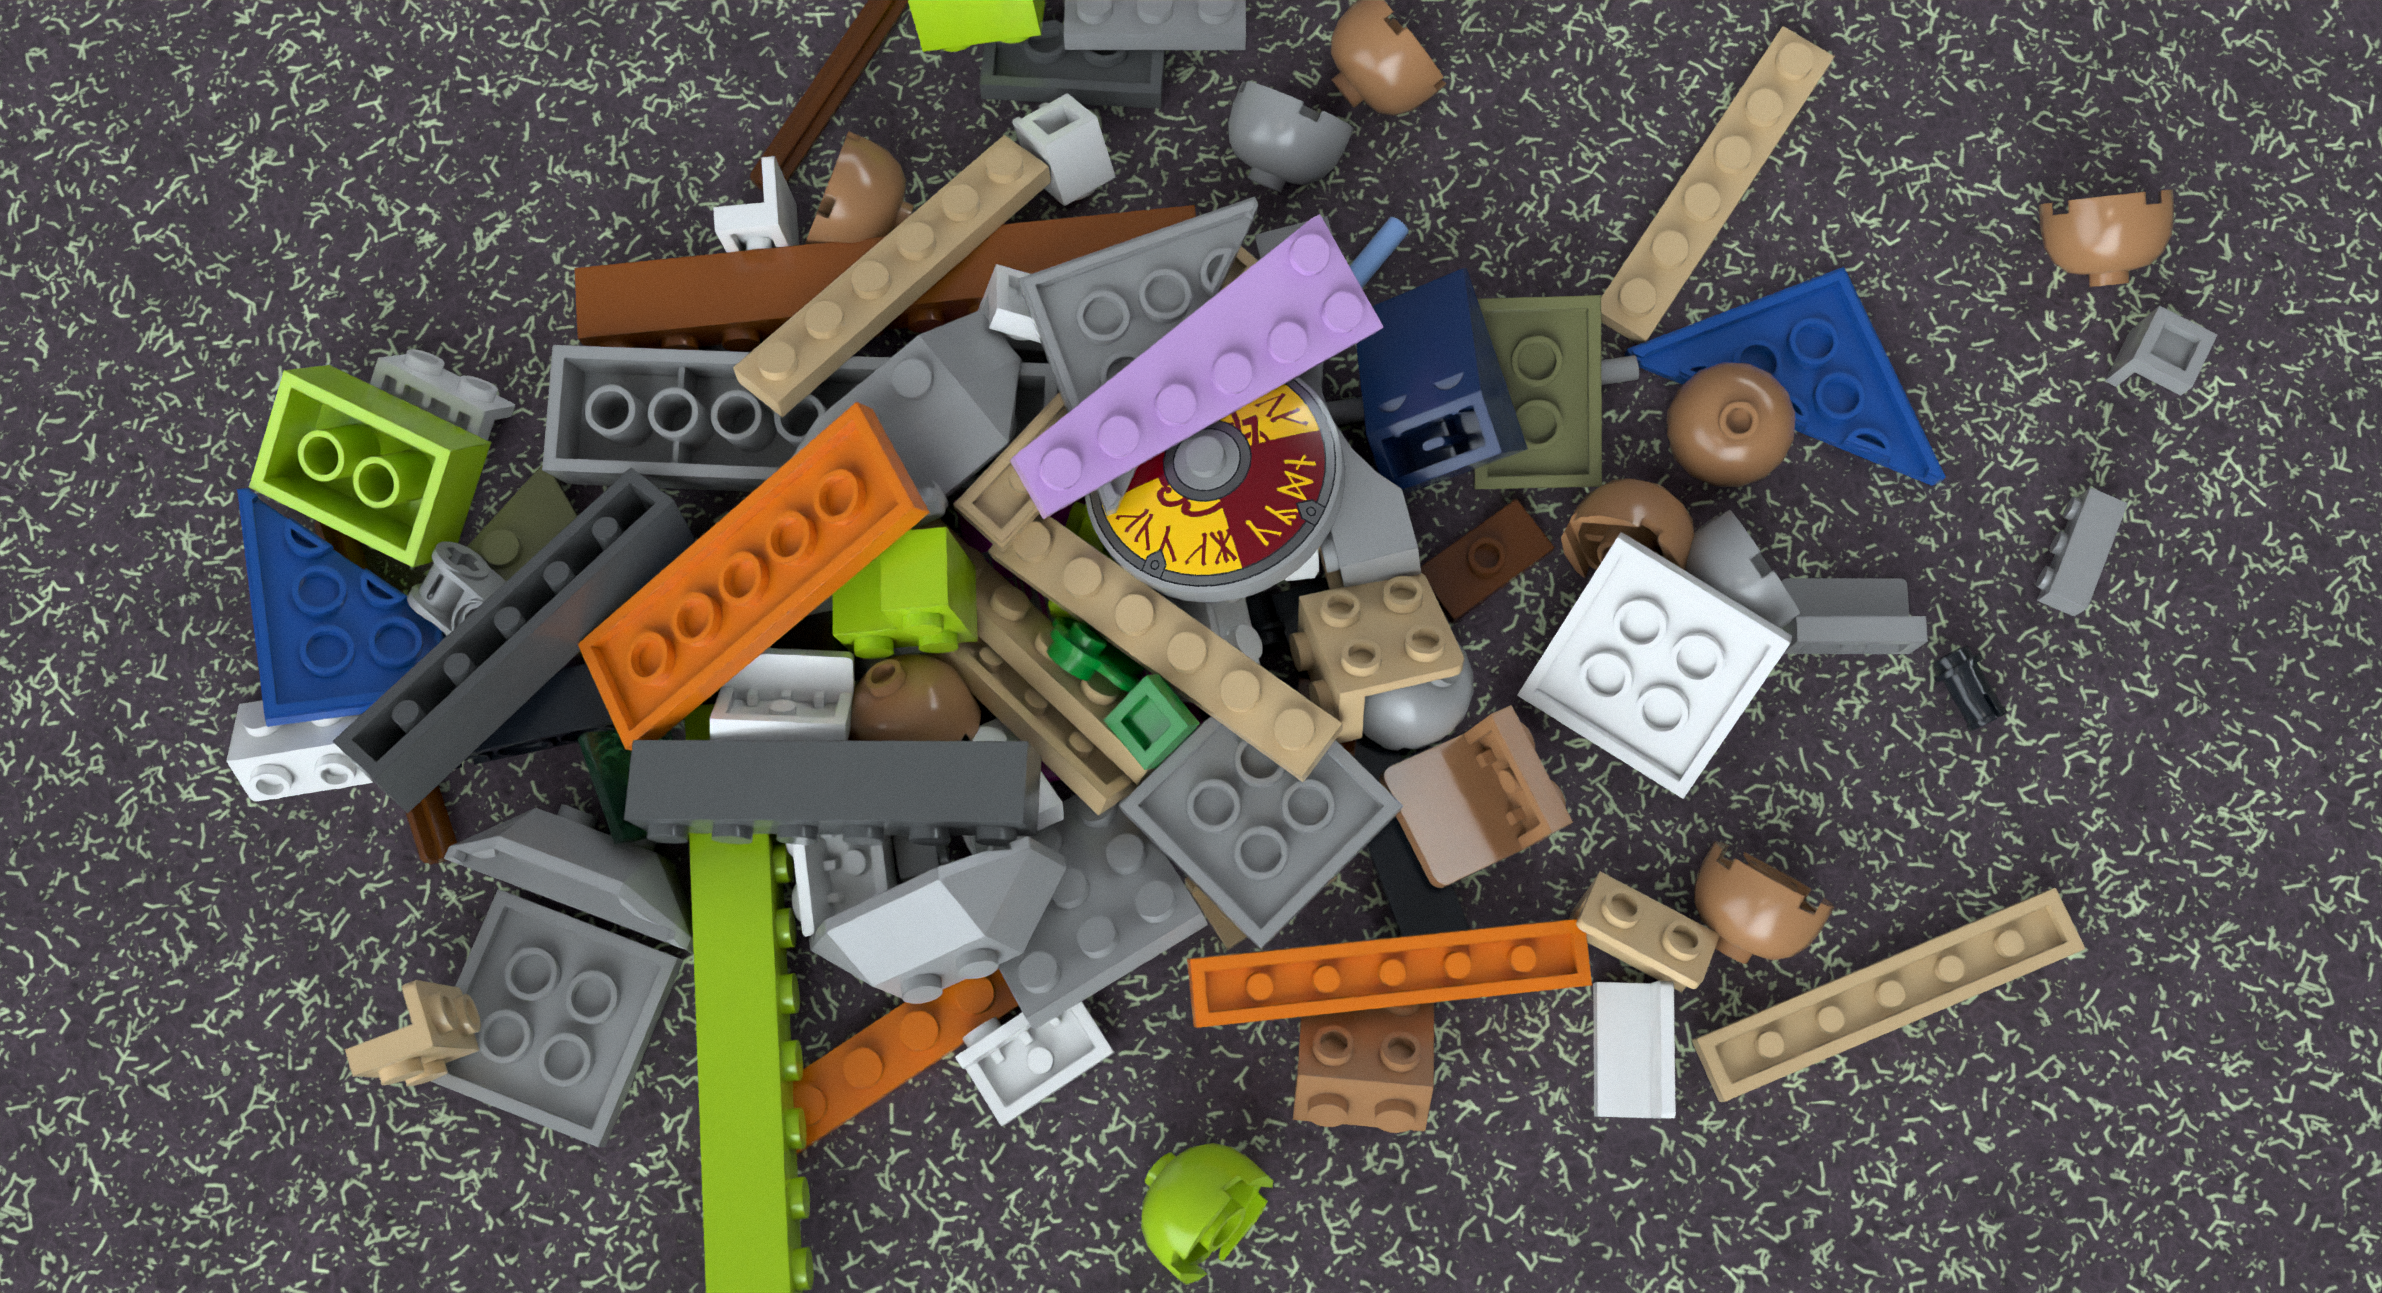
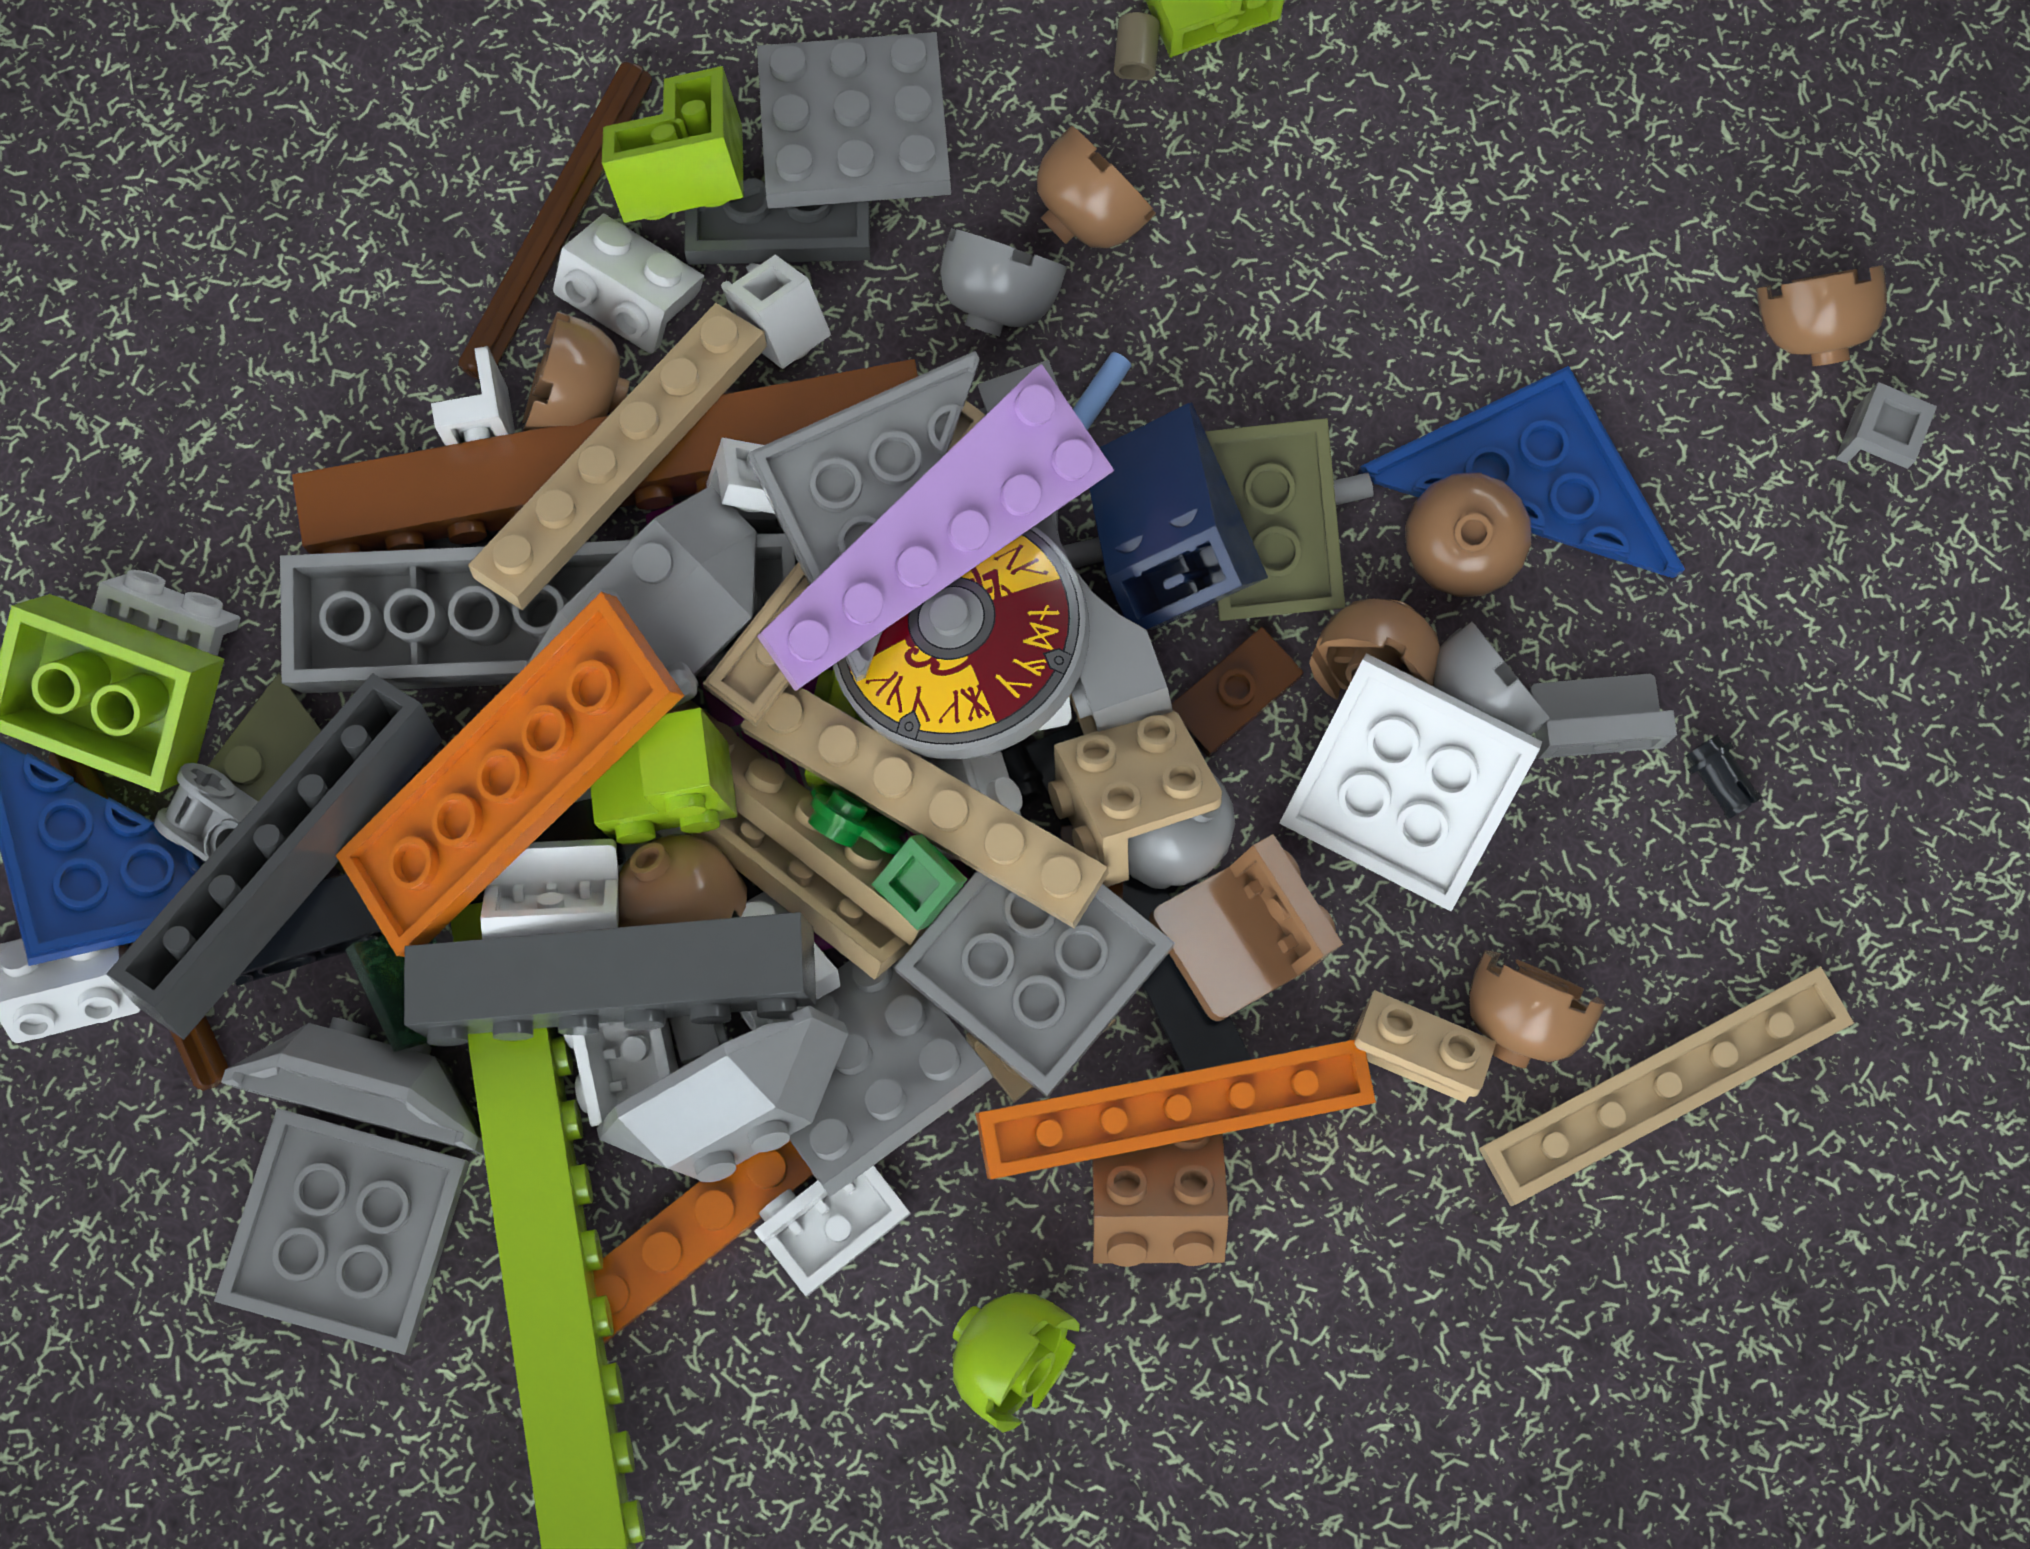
camera: 10 degrees left, 0 degrees up
tan bracket [345,980,481,1086] -> none
white panel [1593,981,1676,1119] -> none
tan plate [1601,26,1835,344] -> none
light grey piece [2036,488,2128,616] -> none
none -> white bracket [553,213,704,353]

